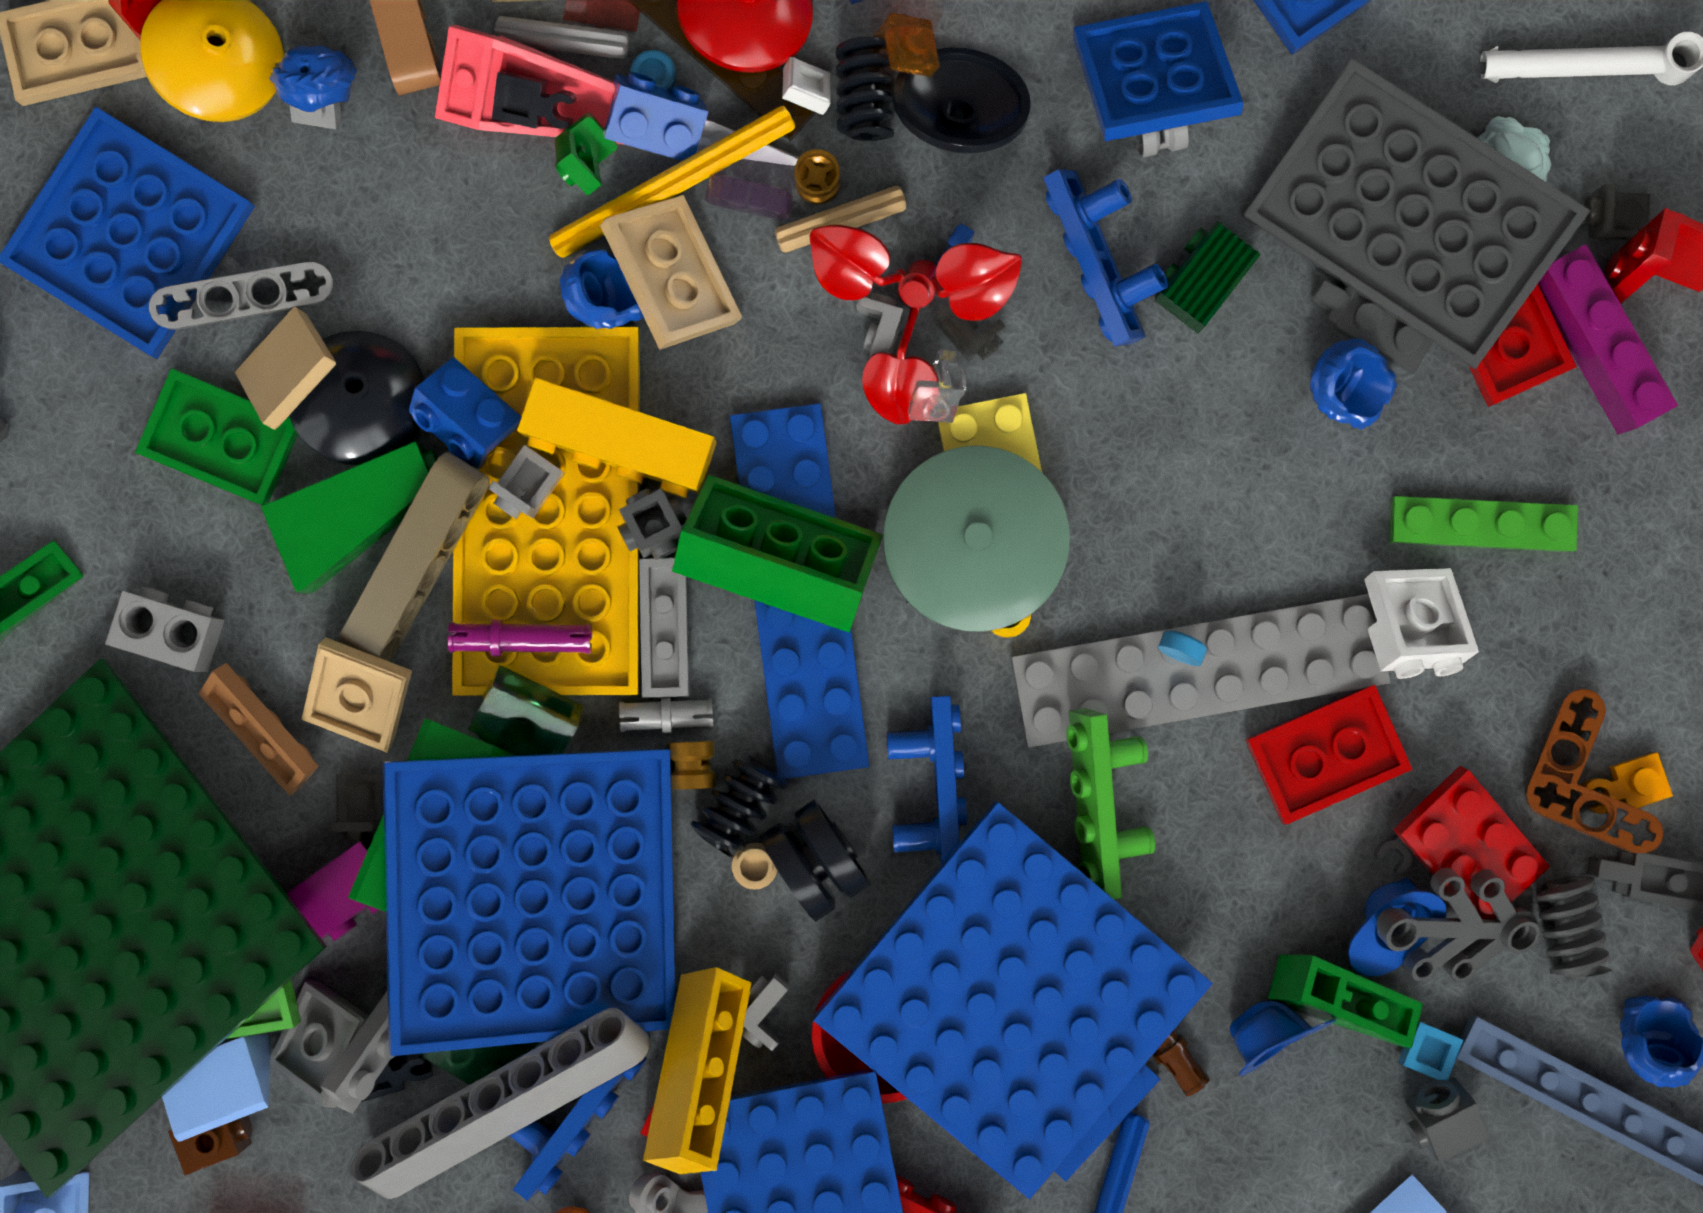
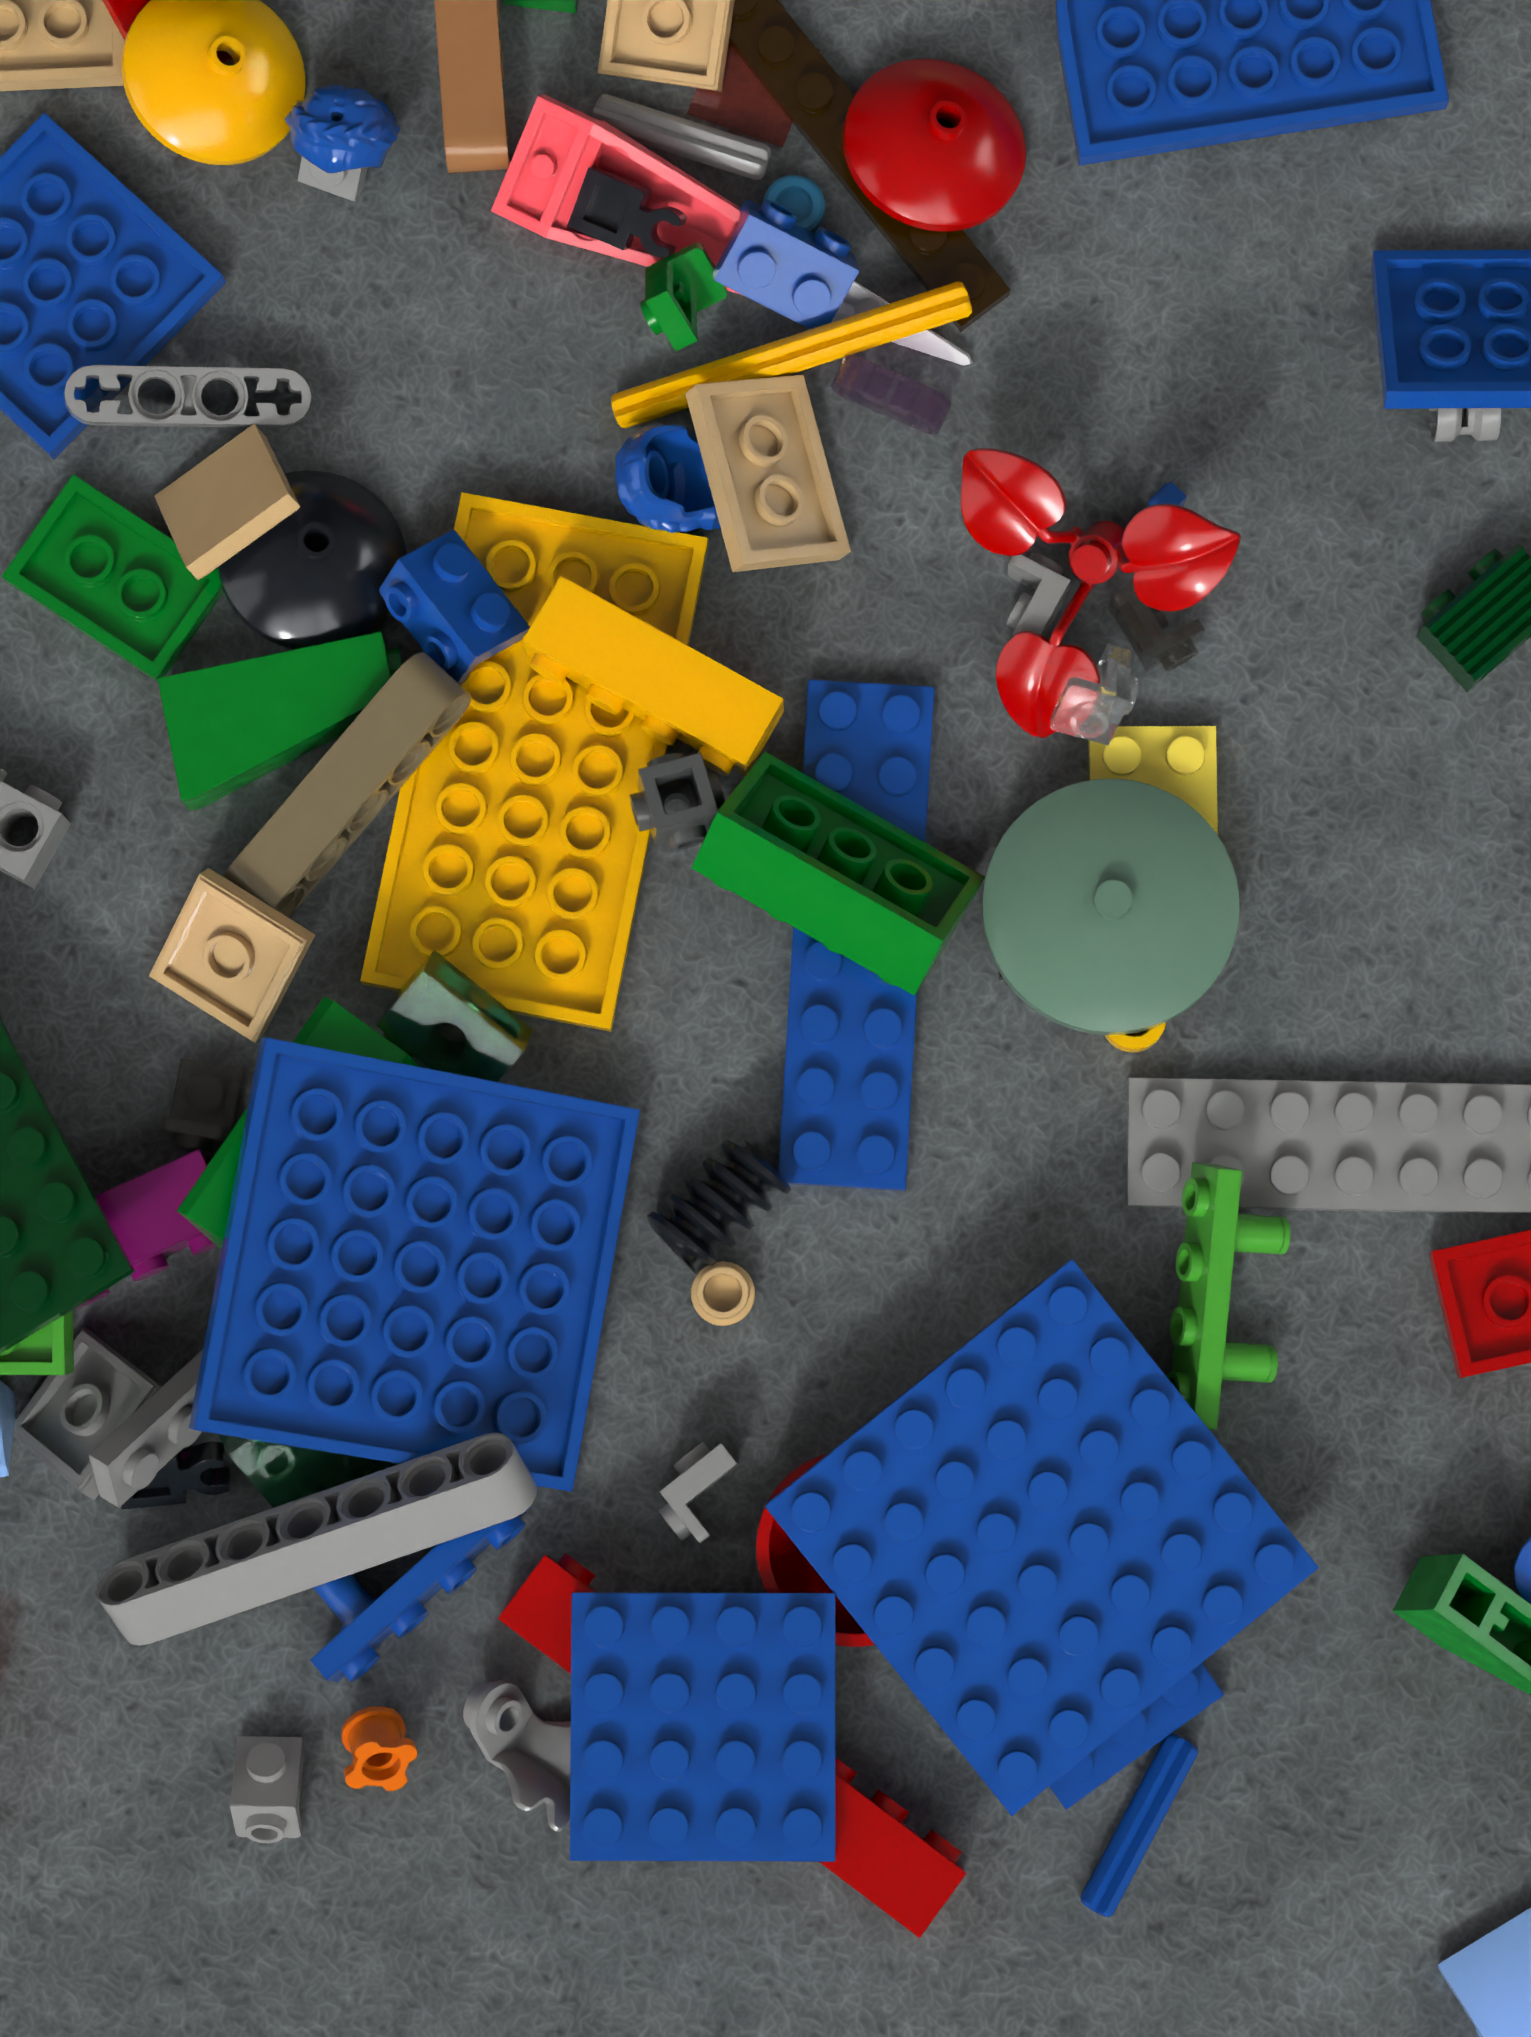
camera: 20 degrees right, 5 degrees down
medium nougat plate [198,663,319,796] -> none
magenta pin [447,619,592,656] -> none
light grey bracket [488,445,565,519] -> none
light grey pin [619,697,713,733] -> none
light grey plate [639,558,690,697] -> none
yellow brick [643,967,752,1174] -> none
pearl gold wheel [668,741,716,790] -> none
black wheel [759,799,871,922] -> none
tan axle [775,186,906,253] -> none
white tile [782,57,831,115] -> none
pearl gold wheel [794,149,840,205] -> none
black piece [836,37,894,141] -> none
clear orange bracket [873,12,940,77] -> none
blue plate [887,696,967,864] -> none
black dish [893,47,1031,154] -> none
blue plate [1043,169,1168,347] -> none
reddish brown pin [1152,1030,1210,1097] -> none
dark azure tile [1157,630,1208,666] -> none
blue piece [1229,1001,1337,1076] -> none

